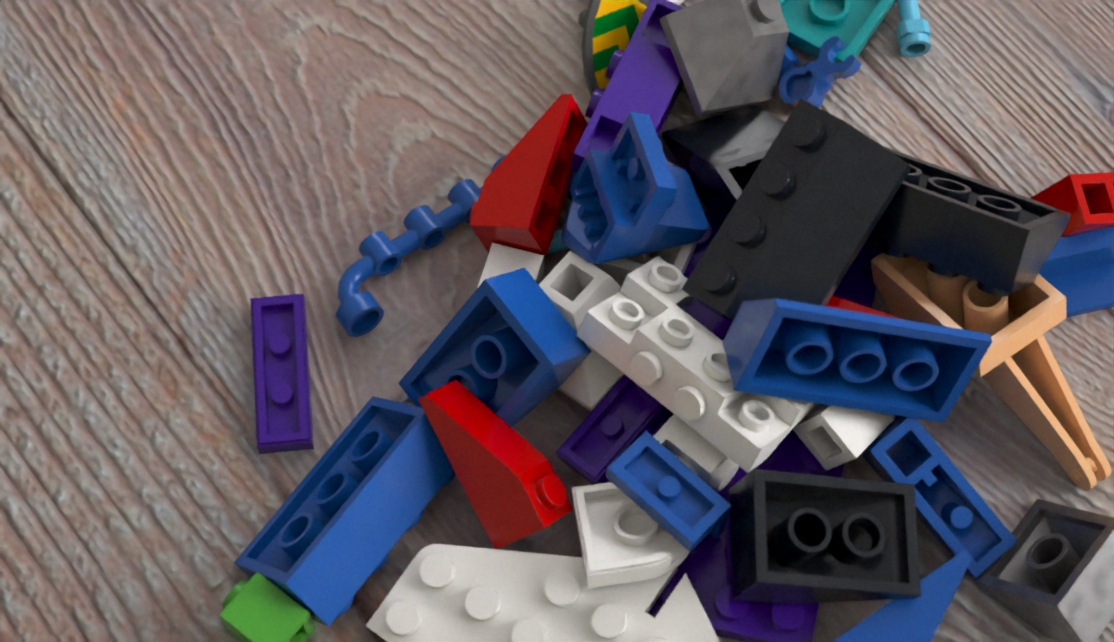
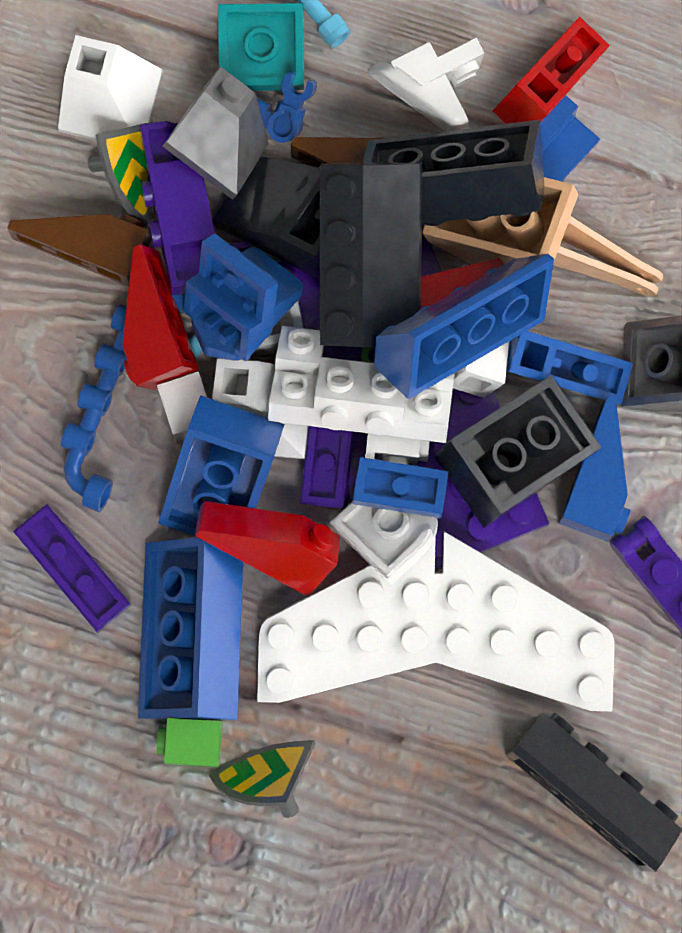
camera: 40 degrees left, 15 degrees up
none -> reddish brown slope [7,214,151,287]
none -> white piece [368,38,484,131]

